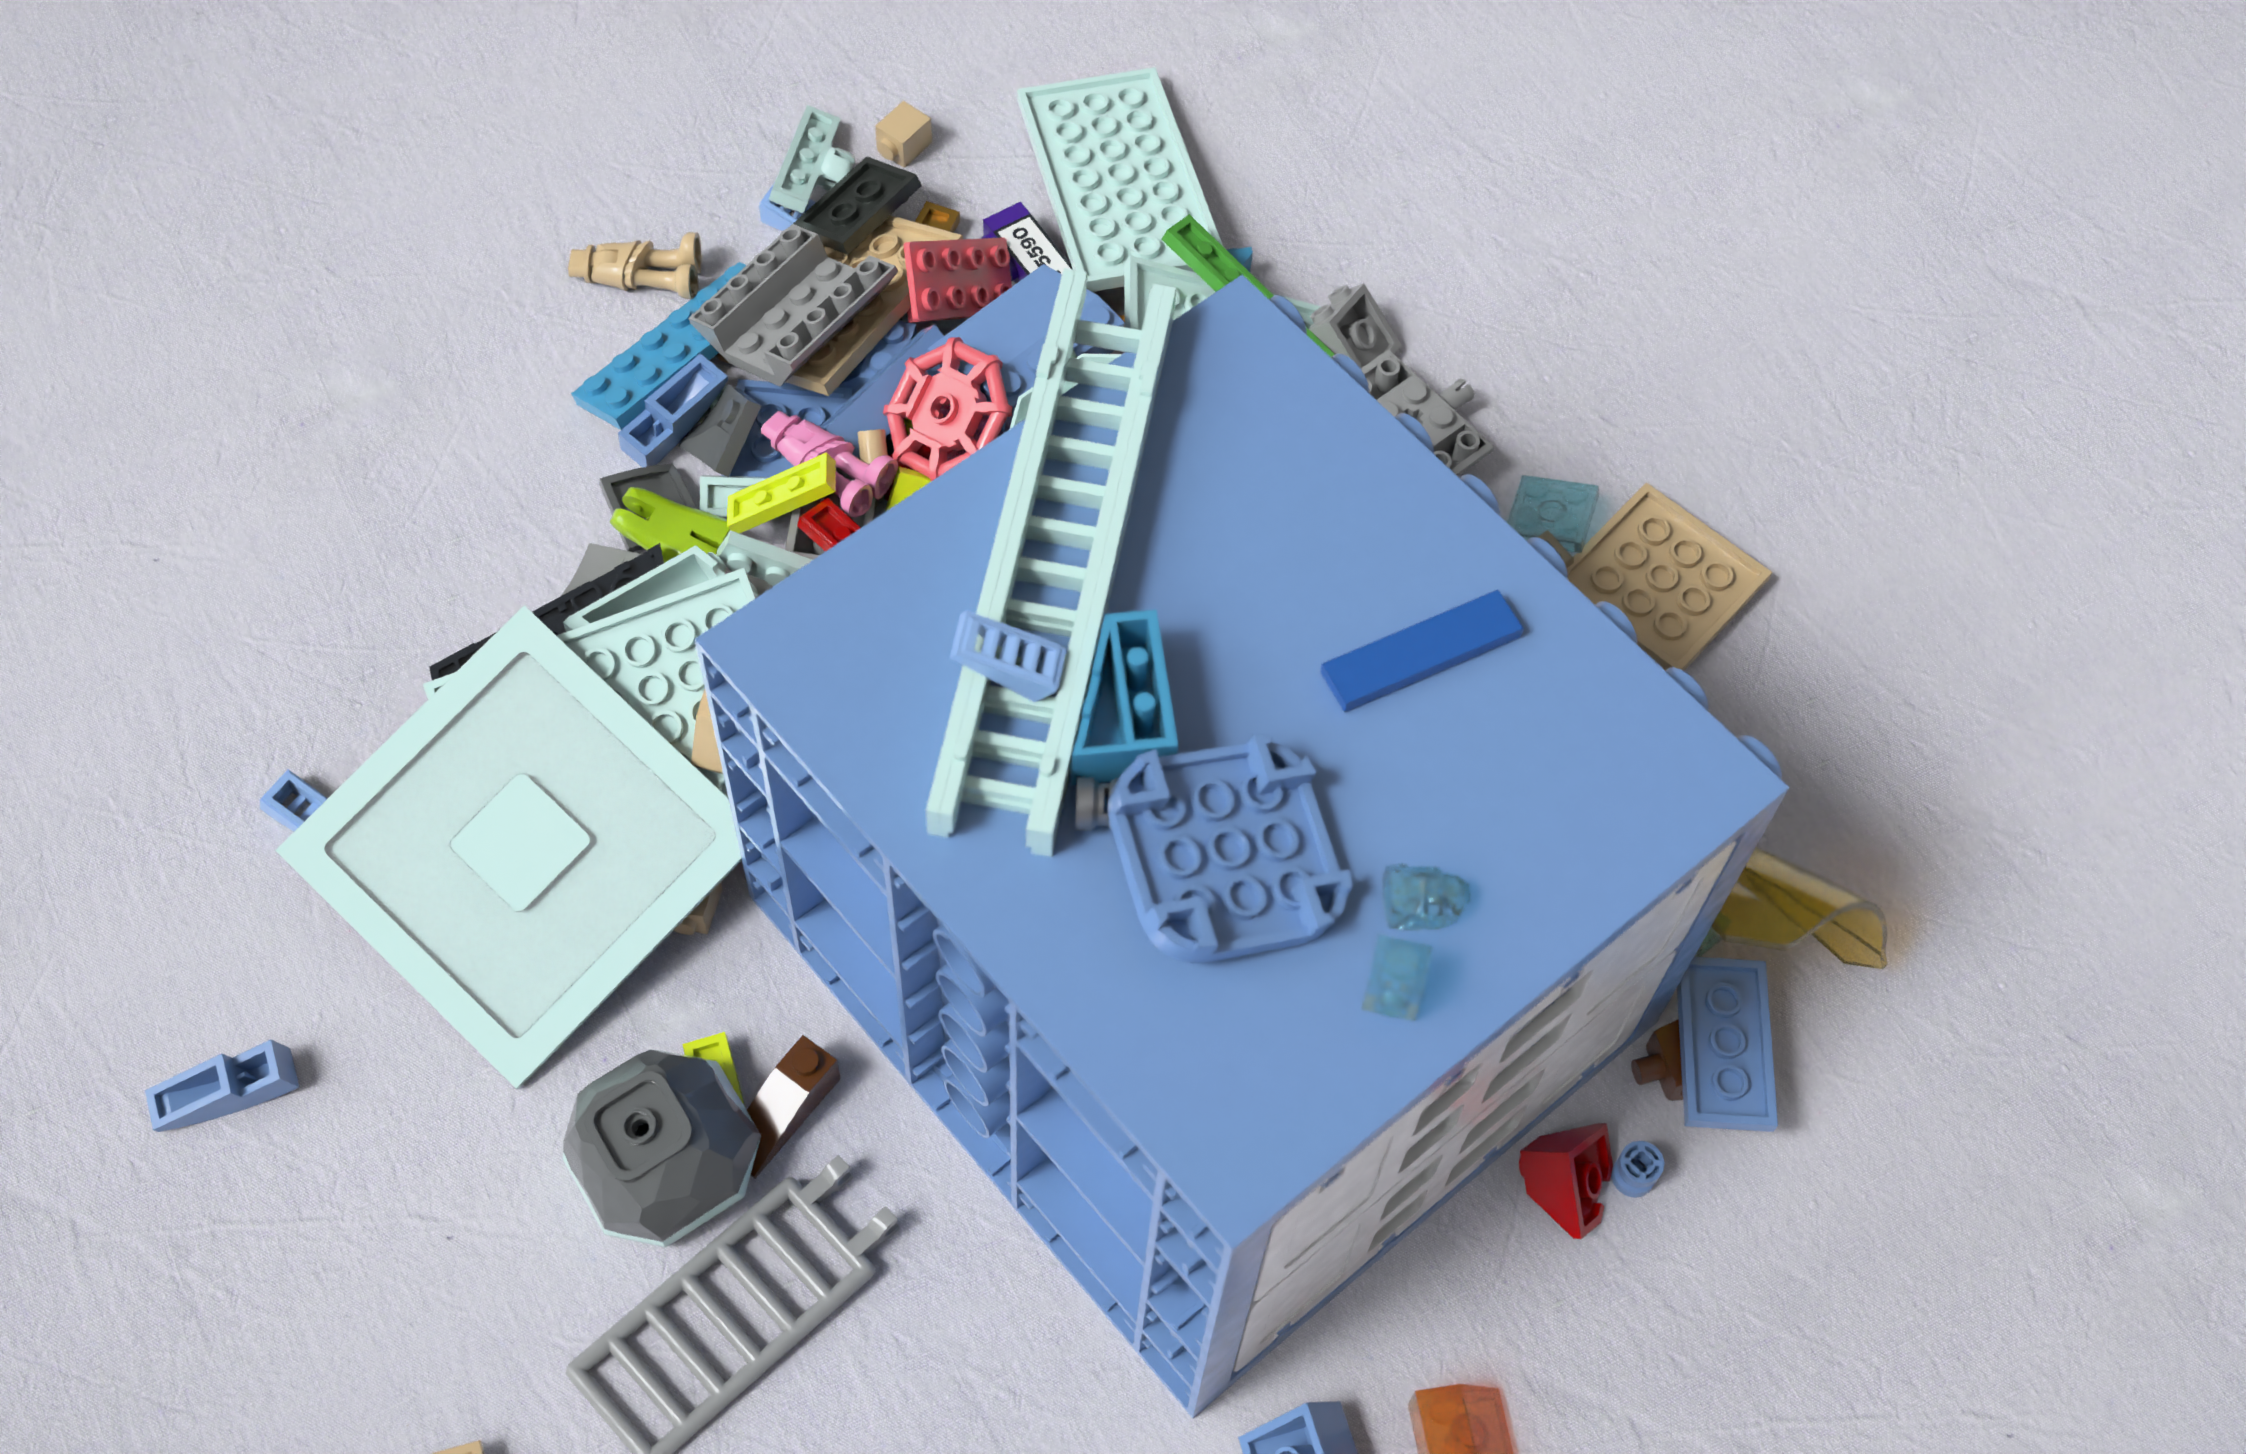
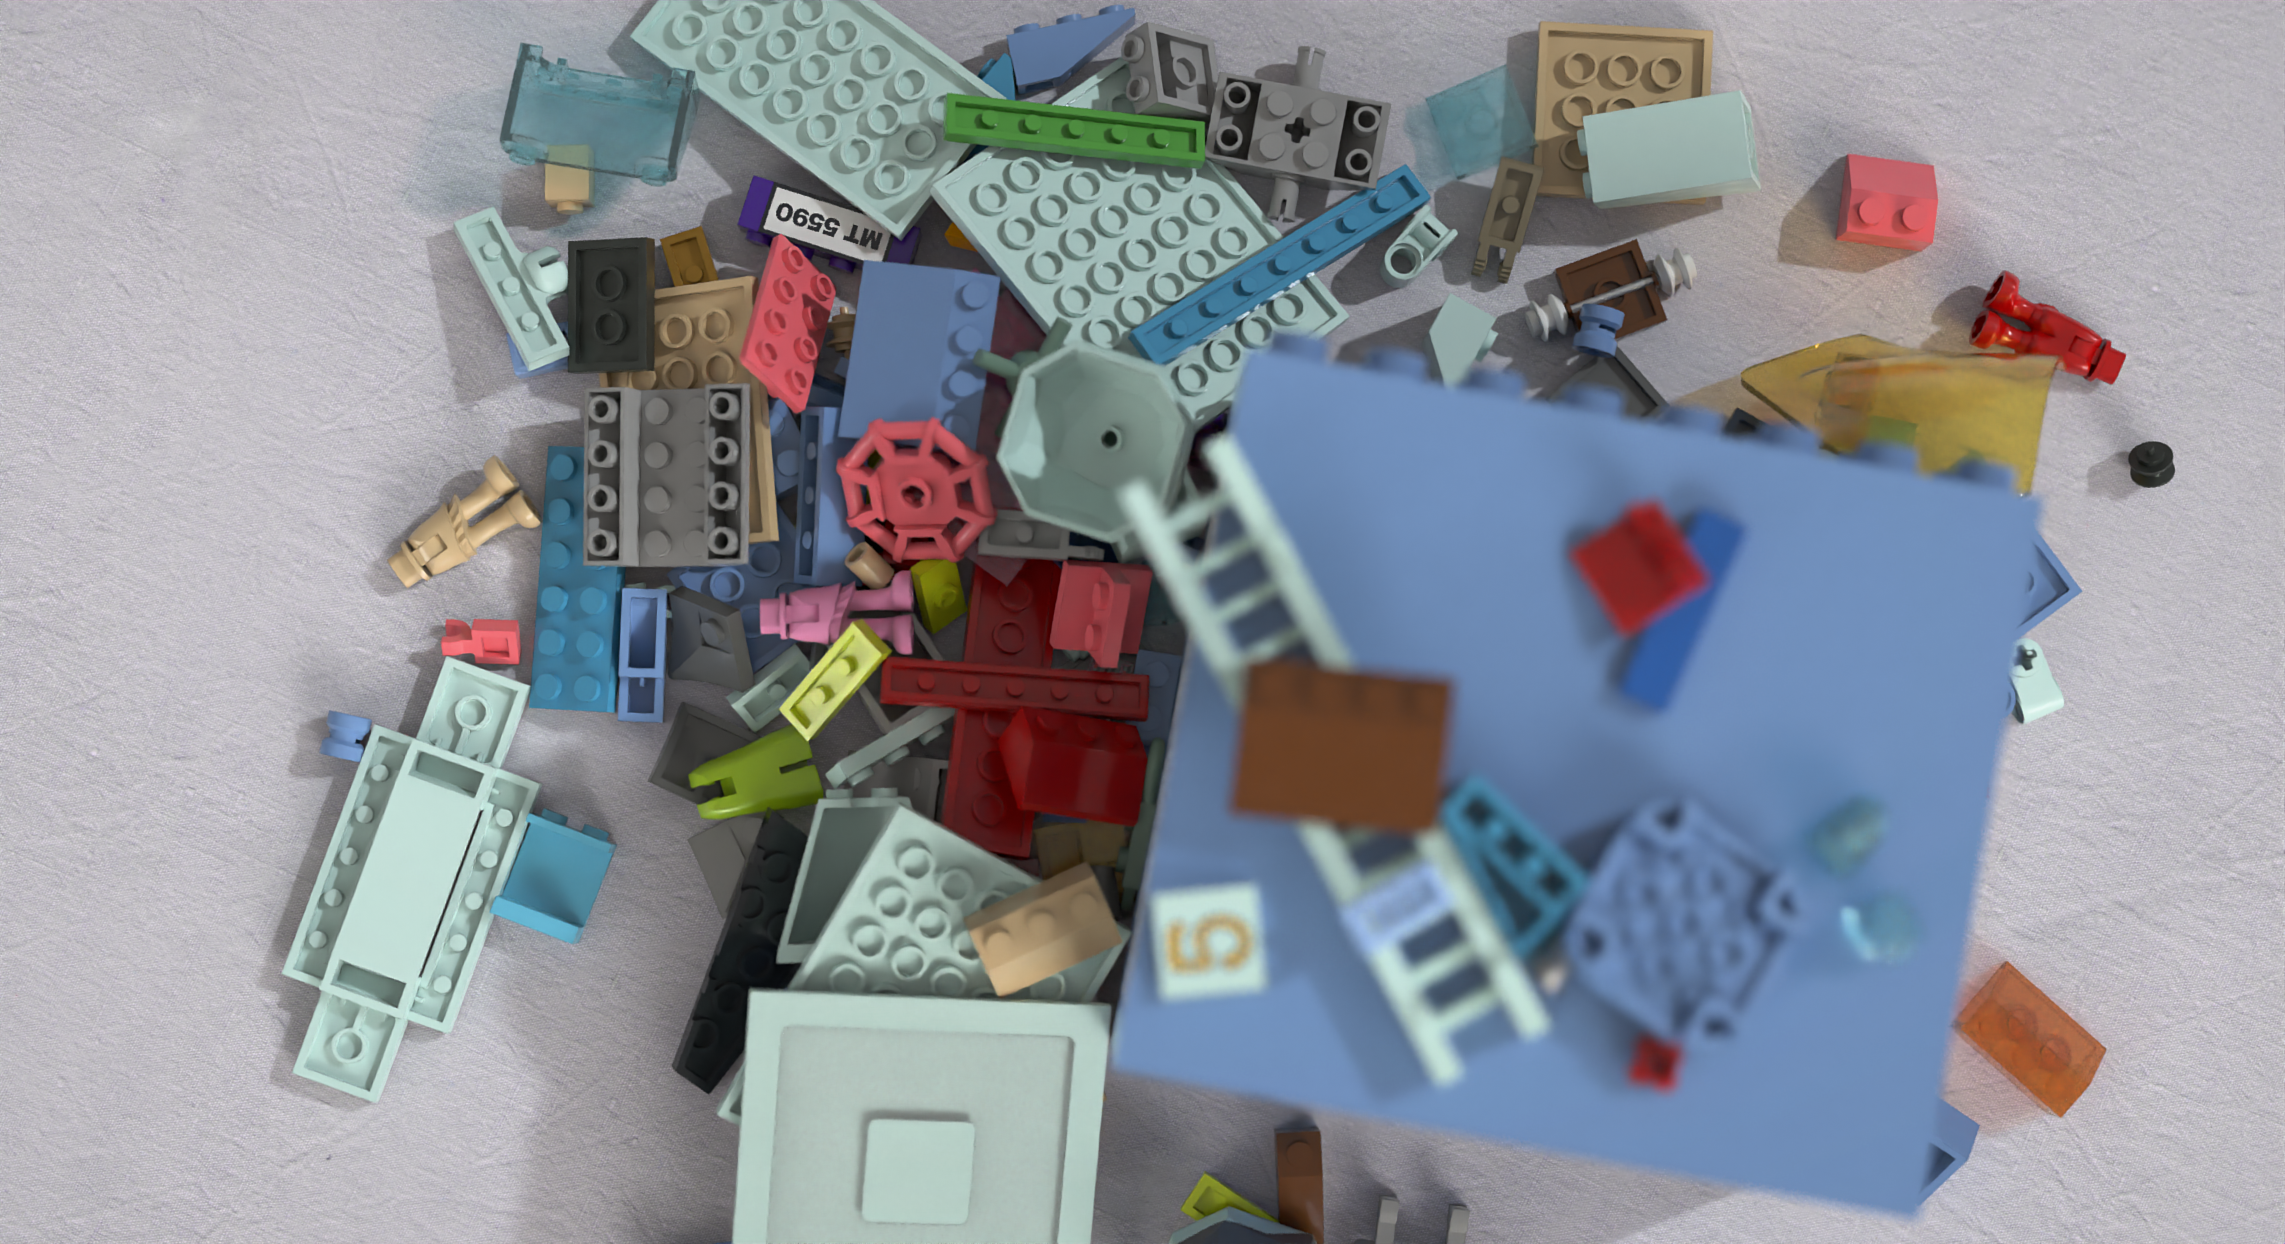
camera: 45 degrees left, 25 degrees up
none -> light aqua piece [282,656,543,1103]
none -> medium blue wheel [319,710,372,762]
none -> coral plate [441,619,522,665]
none -> medium azure panel [490,808,617,944]
none -> clear light blue windscreen [499,43,700,187]
none -> medium blue slope [1006,5,1136,95]
none -> light aqua tile [1152,885,1265,999]
none -> reddish brown slope [1228,656,1456,836]
none -> red hinge [1569,497,1711,637]
none -> light aqua slope [1577,90,1761,209]
none -> red plate [1627,1035,1684,1092]
none -> coral slope [1836,154,1938,252]
none -> red piece [1969,270,2126,385]
none -> light aqua piece [2012,638,2064,725]
none -> pearl dark grey wheel [2128,441,2175,488]

